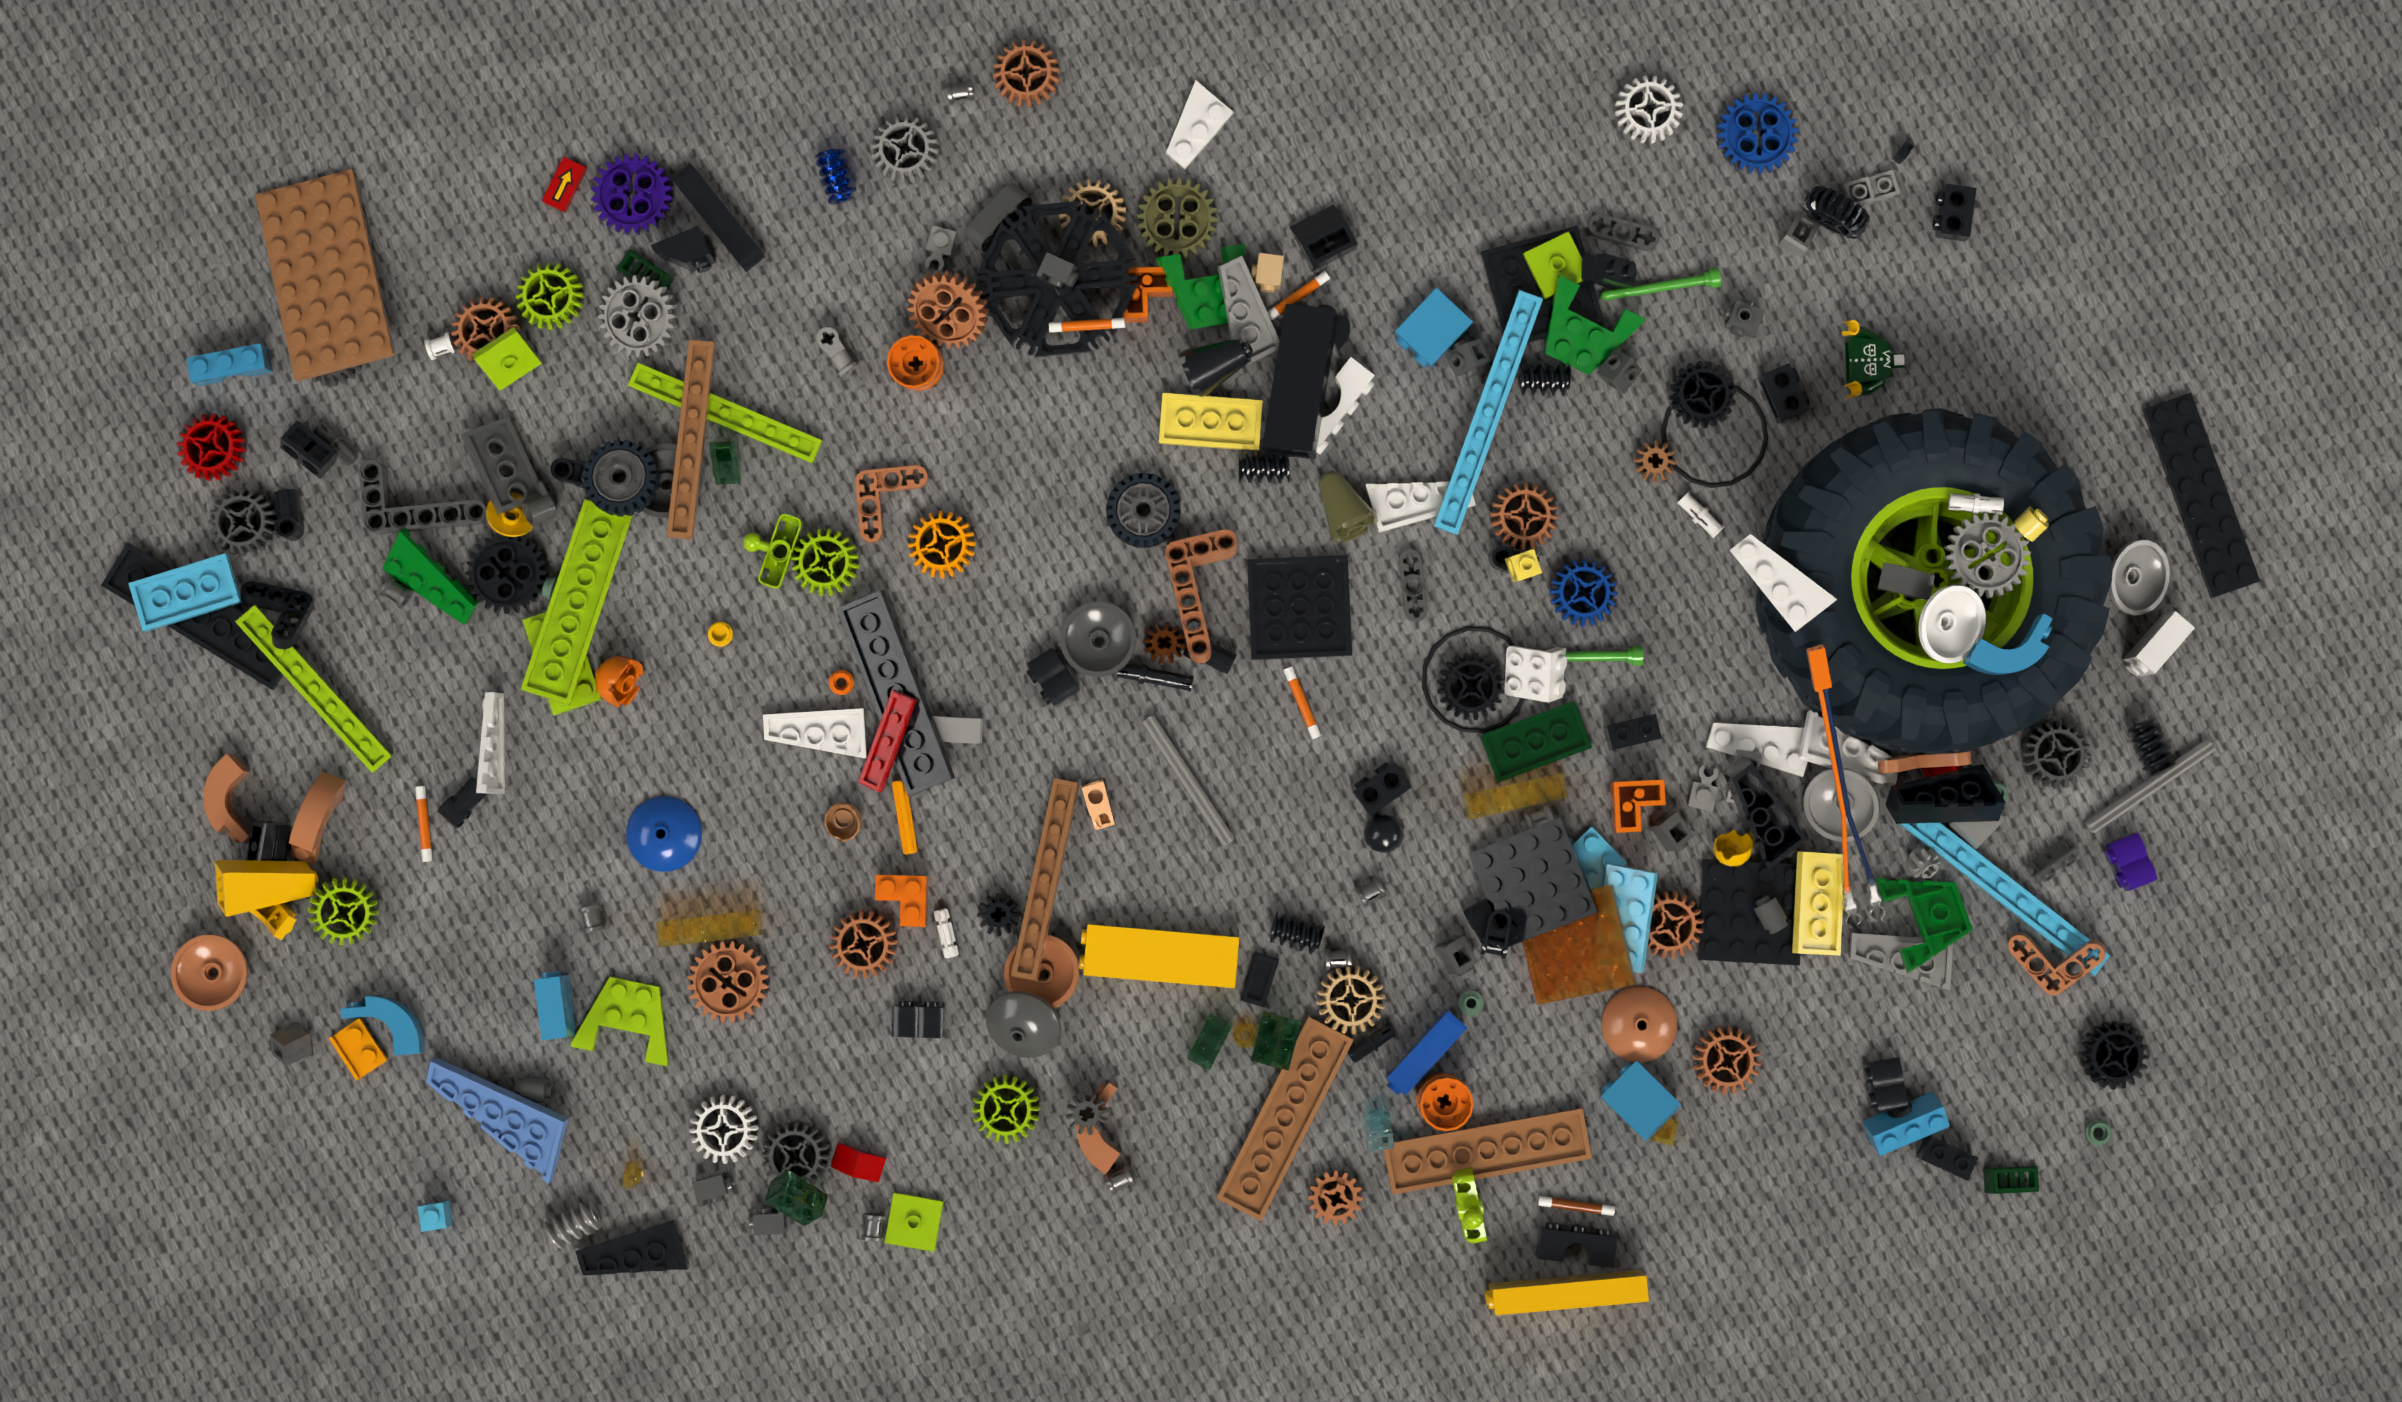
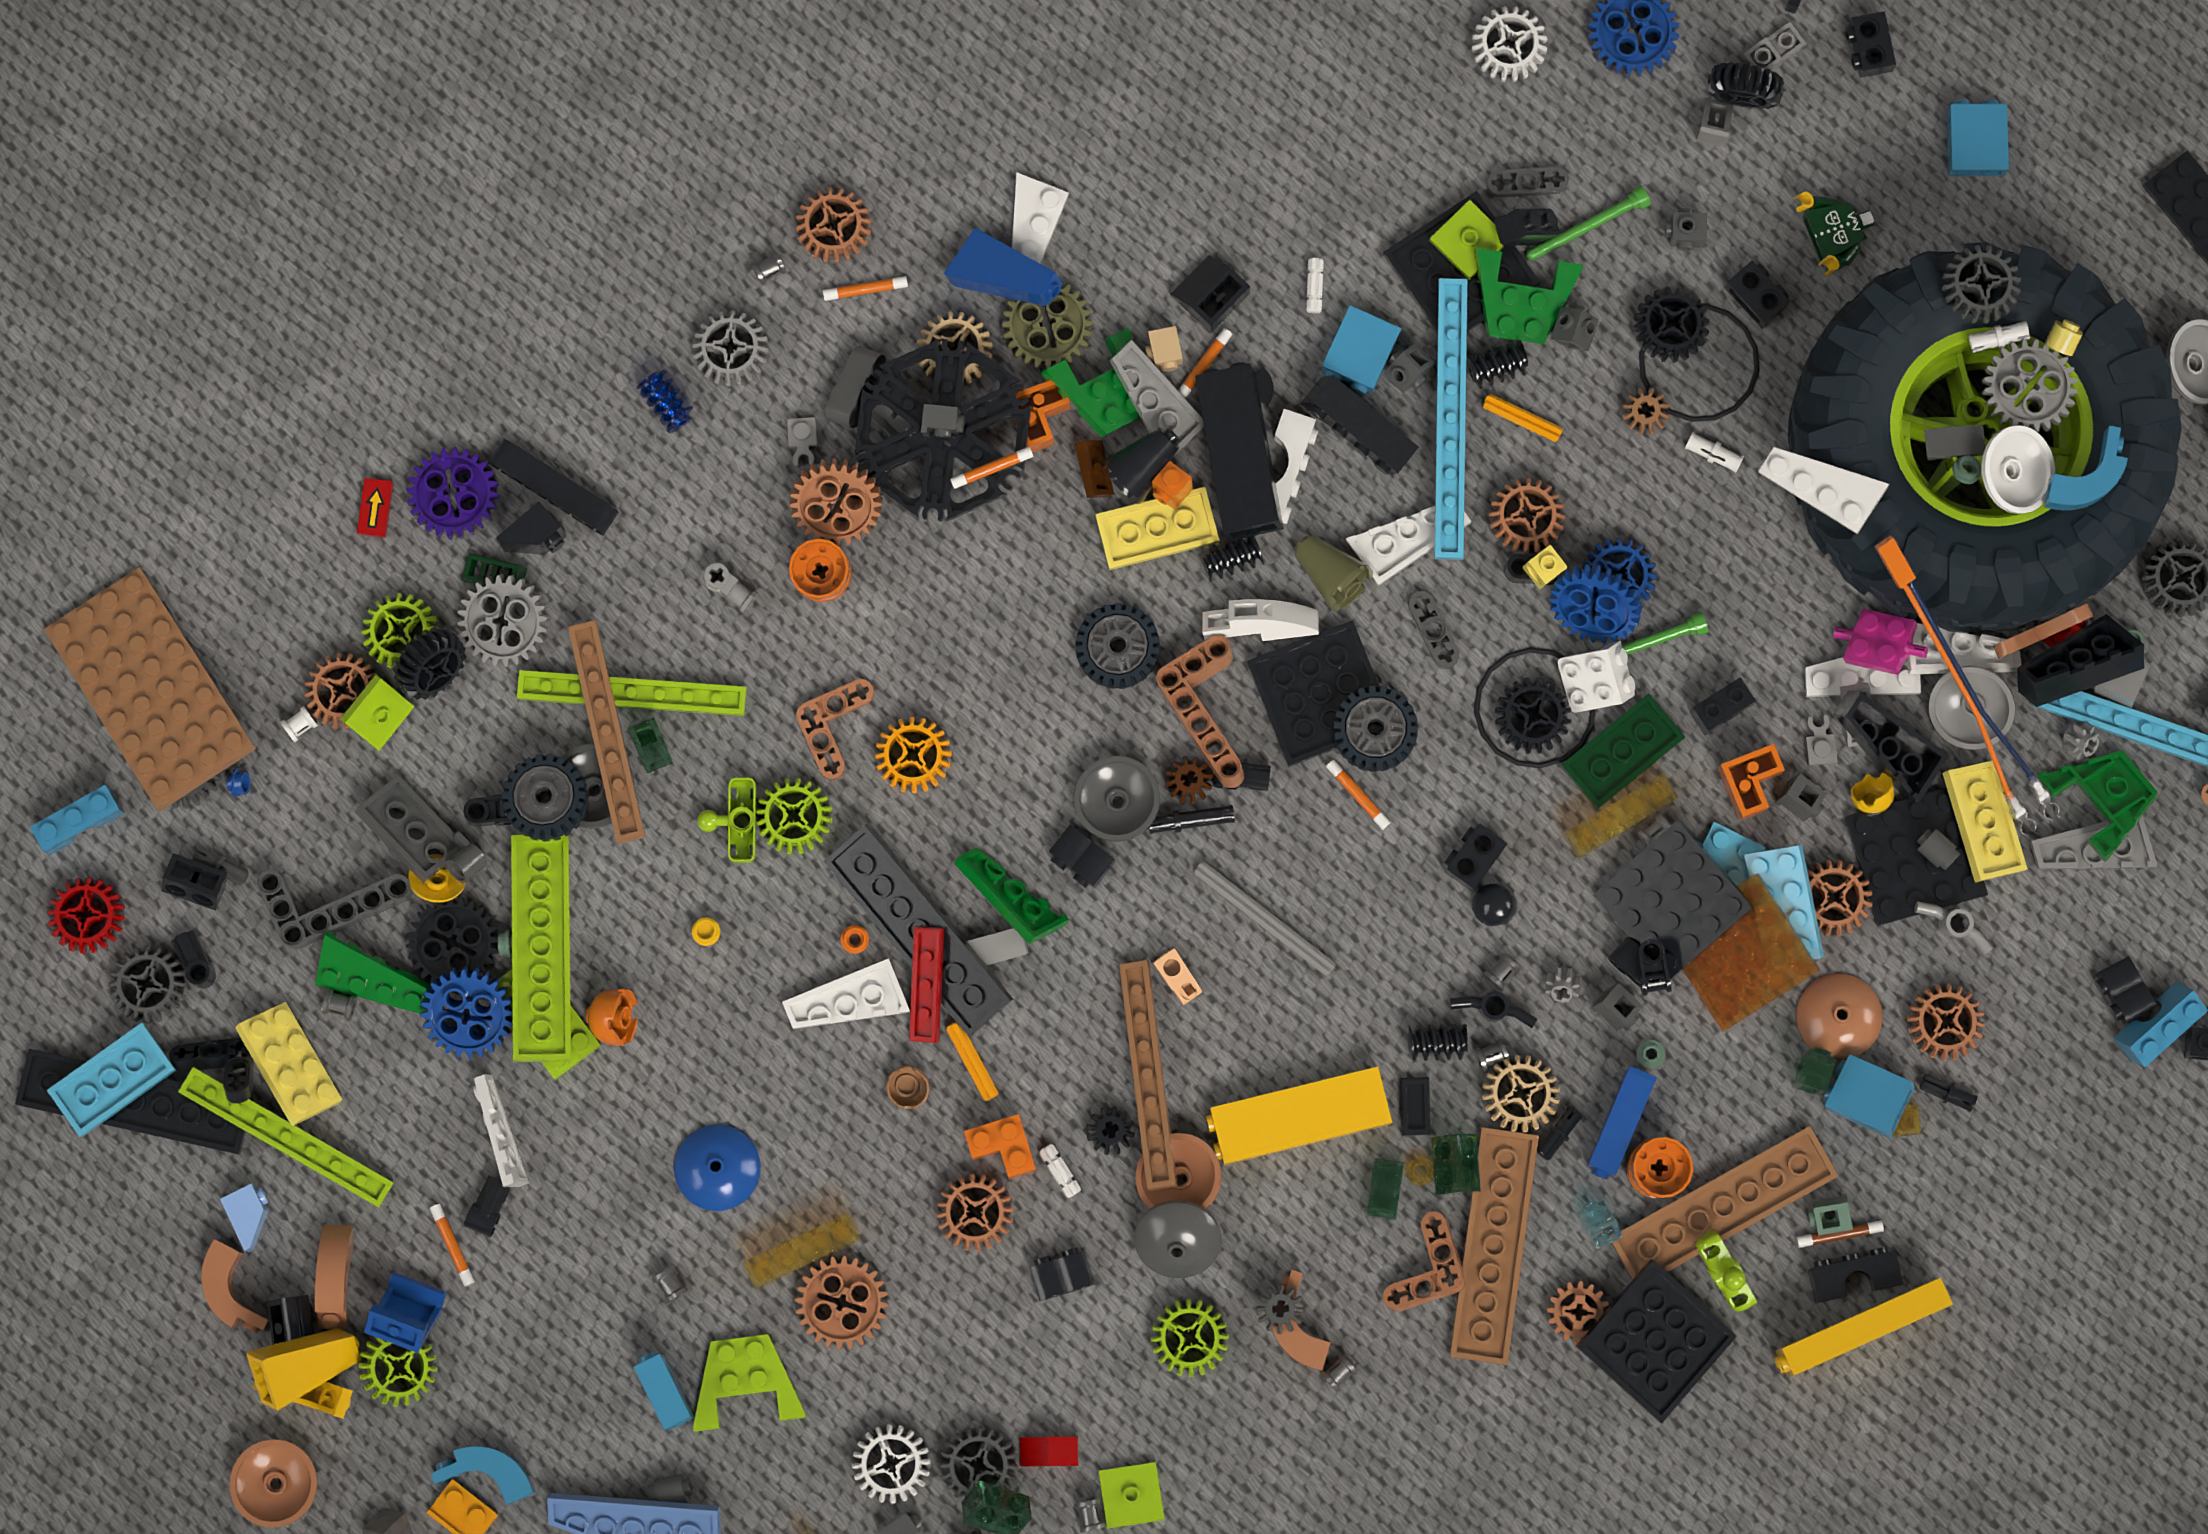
camera: 20 degrees left, 5 degrees down
none -> light blue slope [220,1184,269,1252]
none -> blue plate [226,769,250,797]
none -> light yellow plate [235,1002,342,1126]
none -> blue panel [364,1272,446,1353]
none -> black gear [393,627,467,700]
none -> blue gear [420,966,512,1059]
none -> orange bar [823,276,908,301]
none -> blue slope [944,228,1063,306]
none -> green wing [954,848,1070,945]
none -> reddish brown plate [1075,440,1114,498]
none -> orange brick [1152,461,1193,510]
none -> white slope [1202,599,1319,641]
none -> black wedge [1300,375,1419,475]
none -> white axle [1306,258,1324,313]
none -> wheel [1333,686,1418,772]
none -> nougat beam [1383,1211,1465,1312]
none -> black piece [1450,991,1538,1028]
none -> light orange axle [1483,394,1563,442]
none -> light grey gear [1545,967,1581,1003]
none -> blue gear [1549,564,1642,644]
none -> black plate [1575,1259,1737,1424]
none -> clear green brick [1792,1047,1836,1096]
none -> sand green brick [1808,1194,1853,1235]
none -> dark pink plate [1834,609,1928,675]
none -> light grey piece [1914,901,1993,955]
none -> black axle [1919,1074,1978,1112]
none -> dark grey gear [1942,245,2021,324]
none -> dark azure brick [1947,100,2009,176]
none -> sand green plate [1952,455,1981,484]

